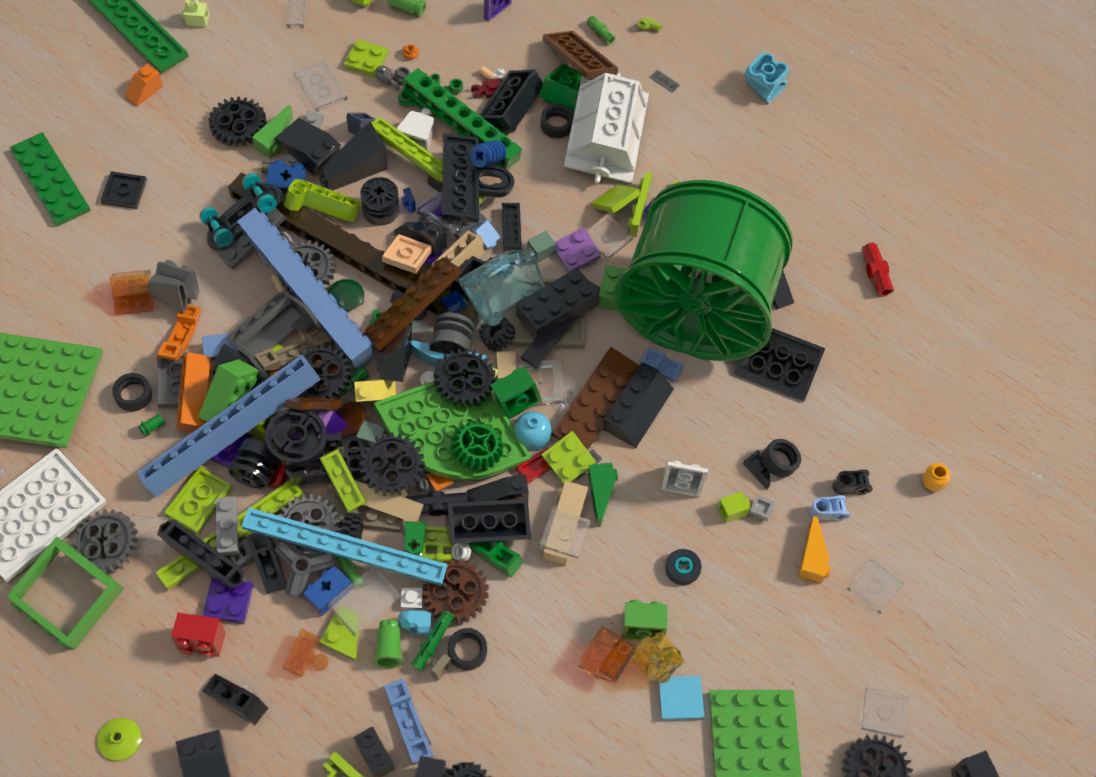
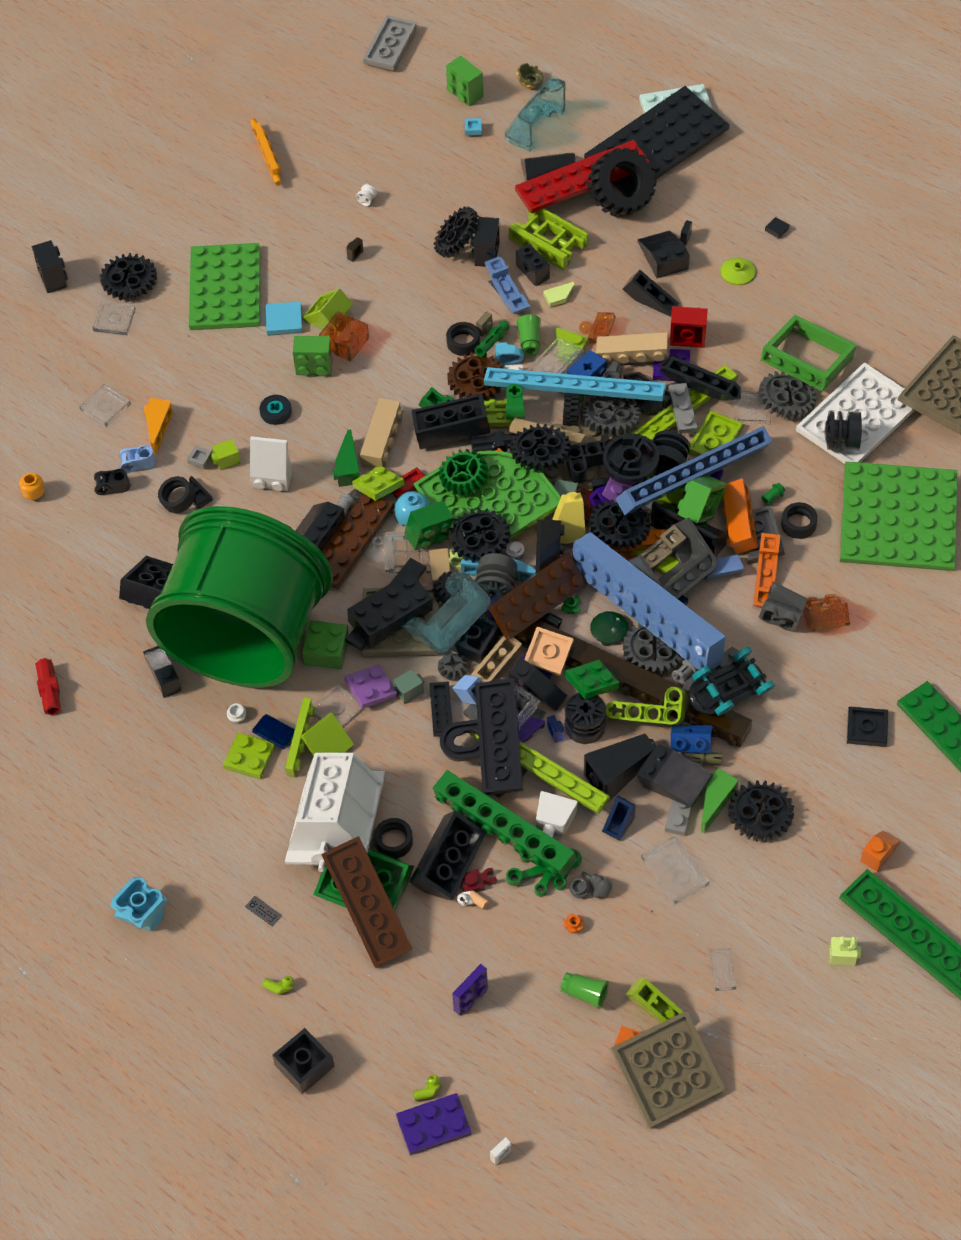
camera: 175 degrees left, 5 degrees down
reddish brown tile [285,397,341,411] -> none
lime tile [320,449,366,512] -> none
lime plate [344,39,389,77] -> none
black slope [466,474,529,502] -> none
blue piece [470,140,507,167] -> none
clear tile [539,509,591,559] -> none
bright green pin [586,15,616,45] -> none
clear yellow brick [633,632,684,683] -> none
none -> lime slope [302,288,353,330]
none -> light grey bush [336,493,355,517]
none -> yellowish green tile [543,282,574,307]
none -> green plate [565,660,620,700]
none -> tan brick [596,332,670,365]
none -> black wheel [824,411,862,451]

